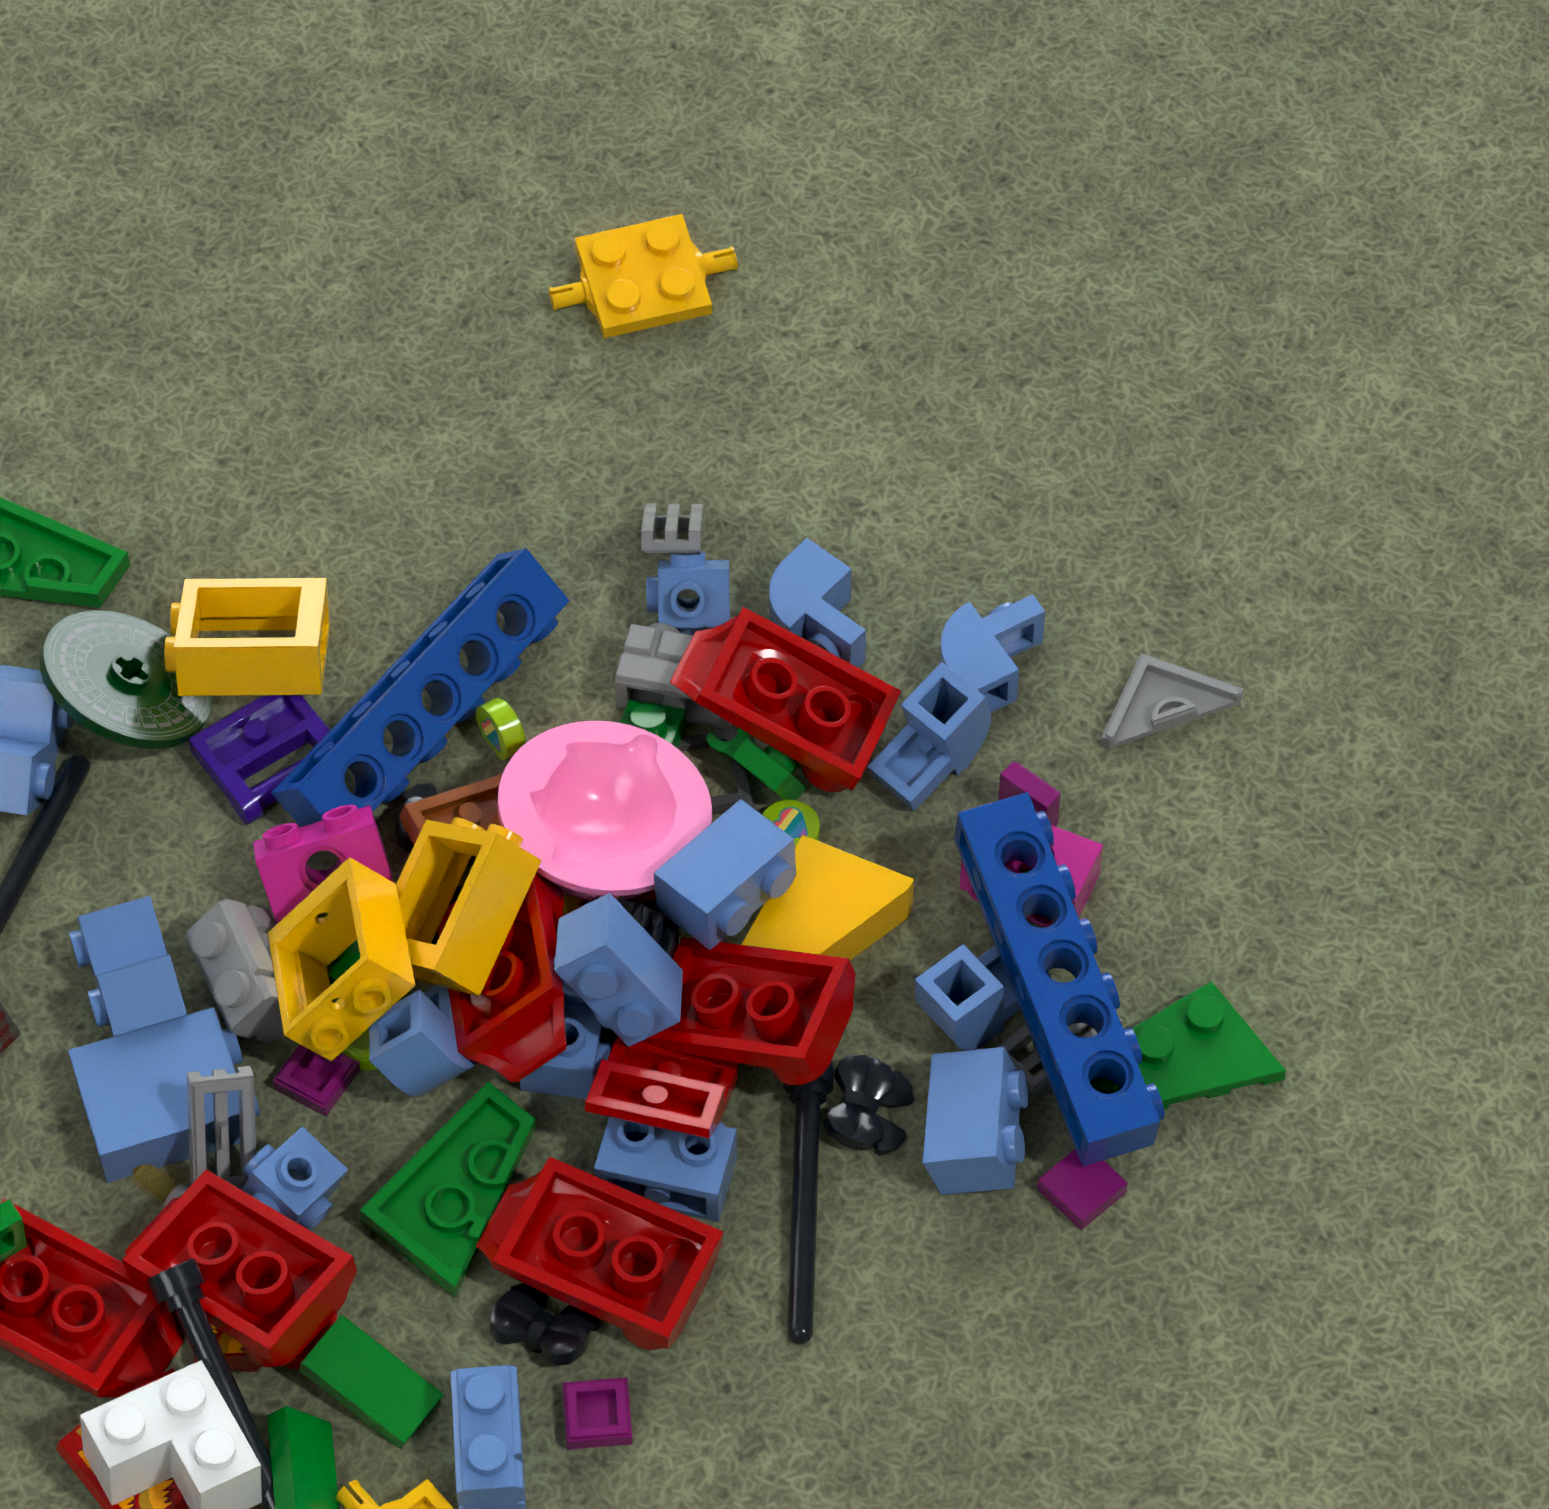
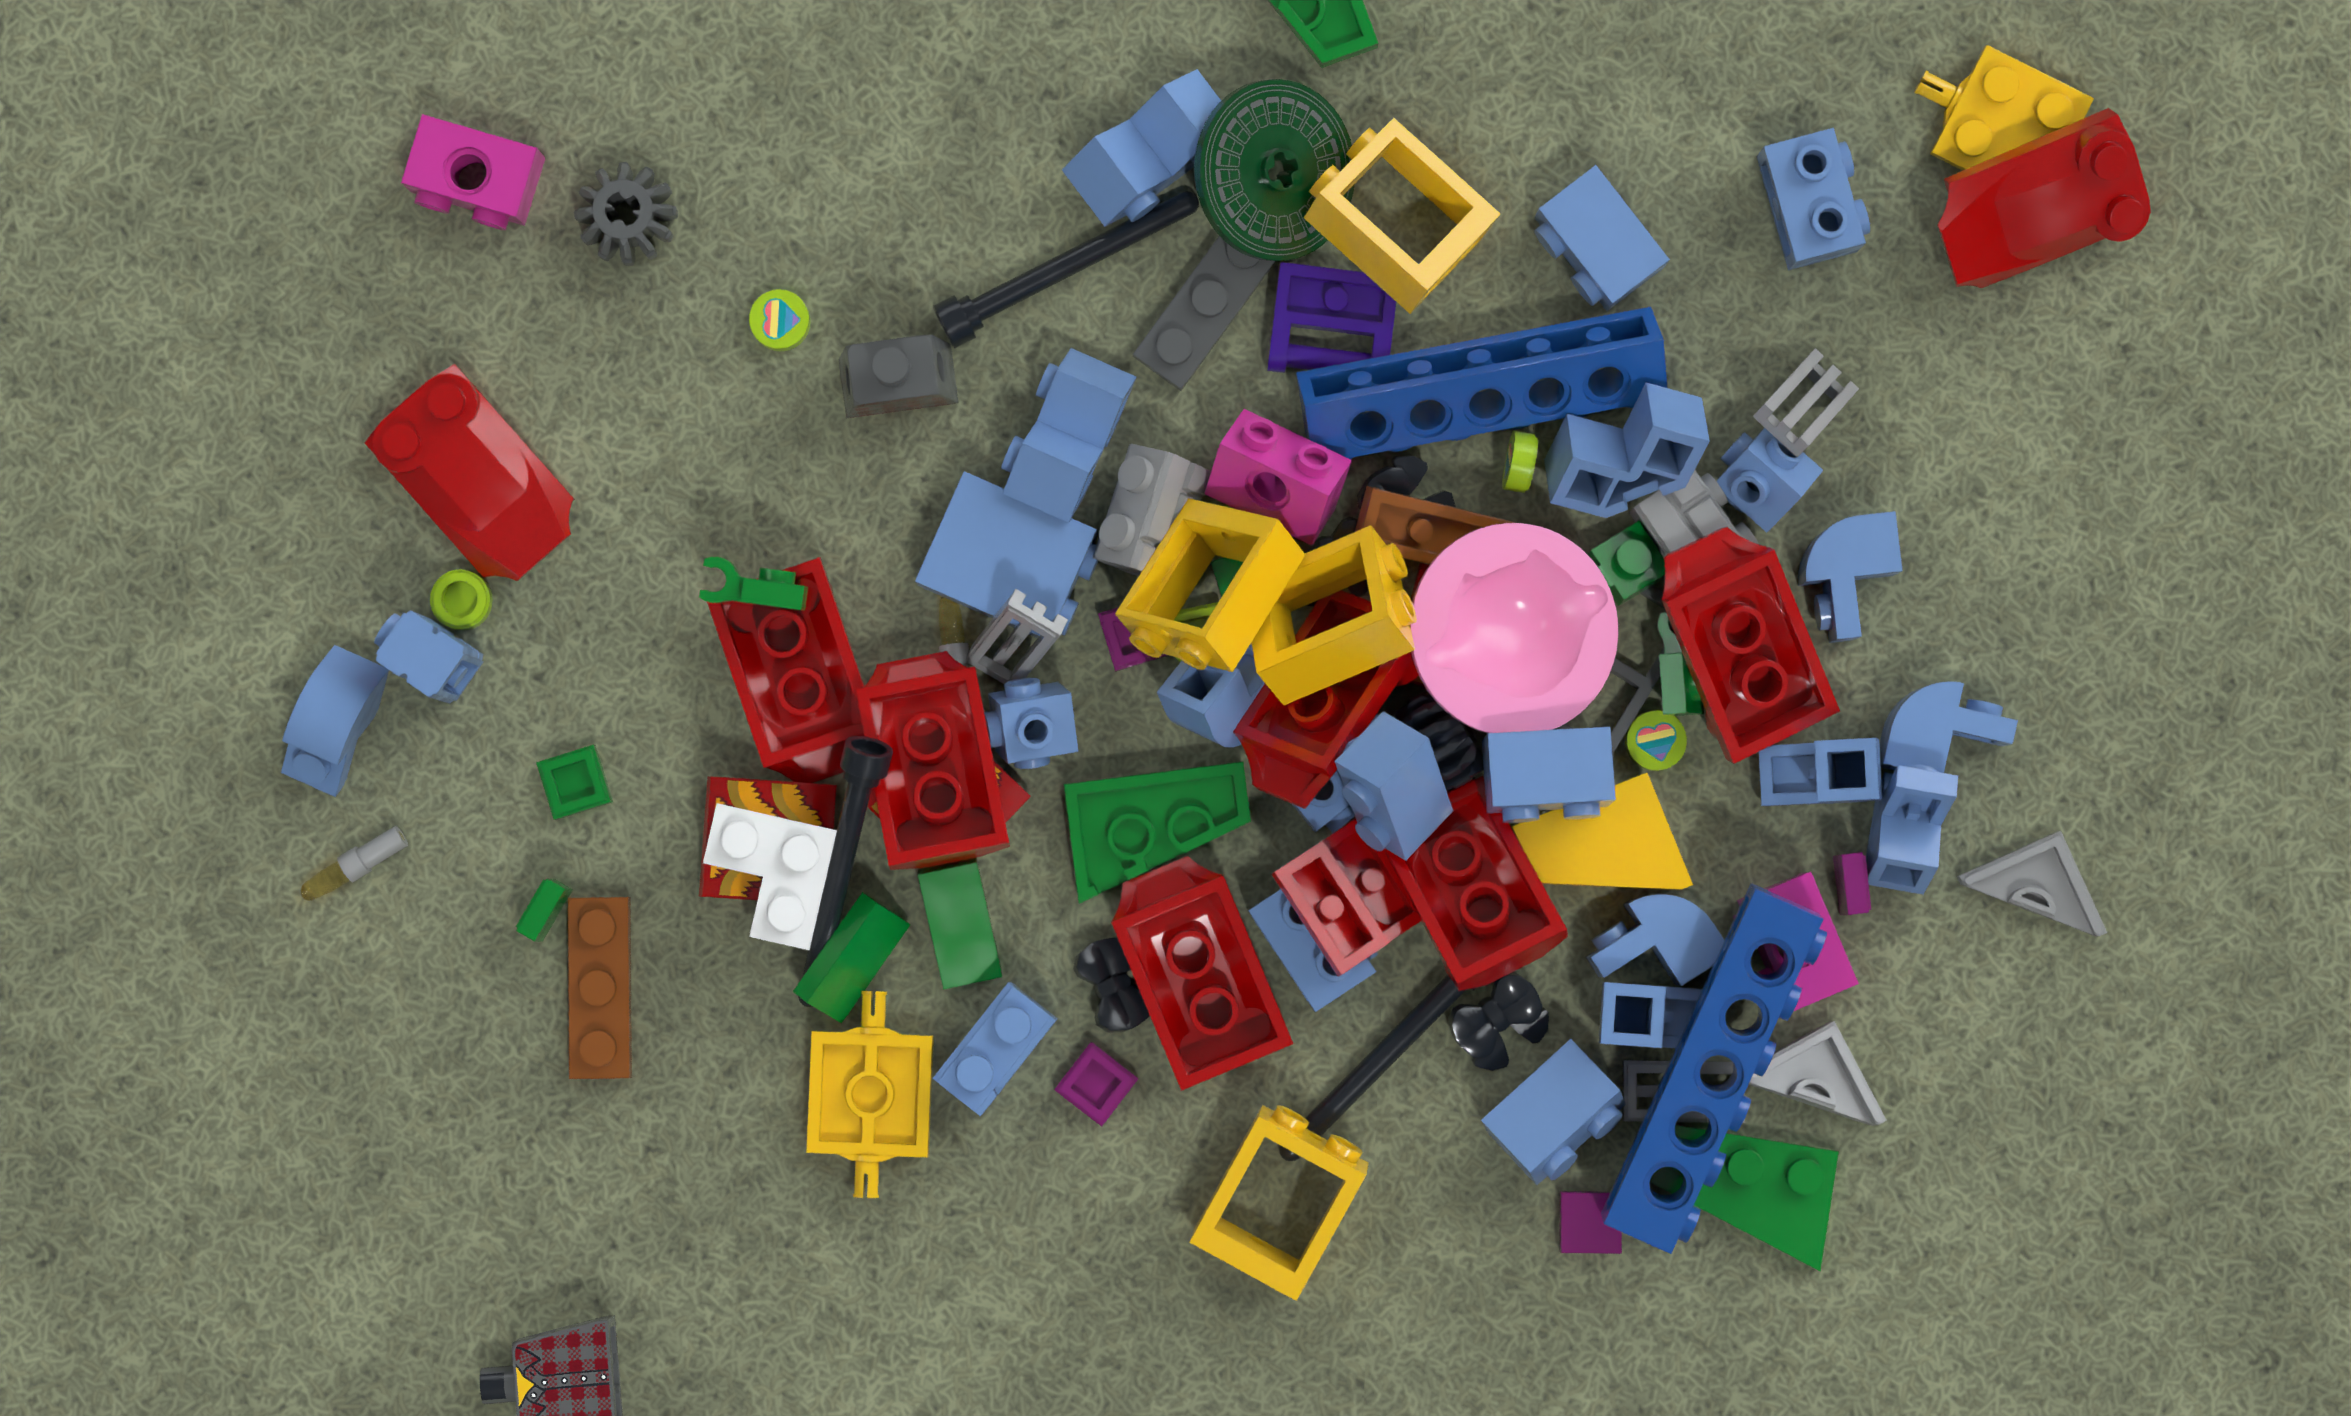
camera: 45 degrees right, 30 degrees up
none -> dark grey plate [1133,236,1276,391]
none -> yellow window [1189,1105,1369,1301]
none -> medium blue brick [1534,165,1670,311]
none -> medium blue brick [1544,382,1710,518]
none -> medium blue brick [1586,894,1725,986]
none -> light grey tile [1749,1021,1887,1126]
none -> medium blue brick [1757,128,1870,270]
none -> medium blue brick [1866,765,1958,895]
none -> red slope [1937,108,2151,288]

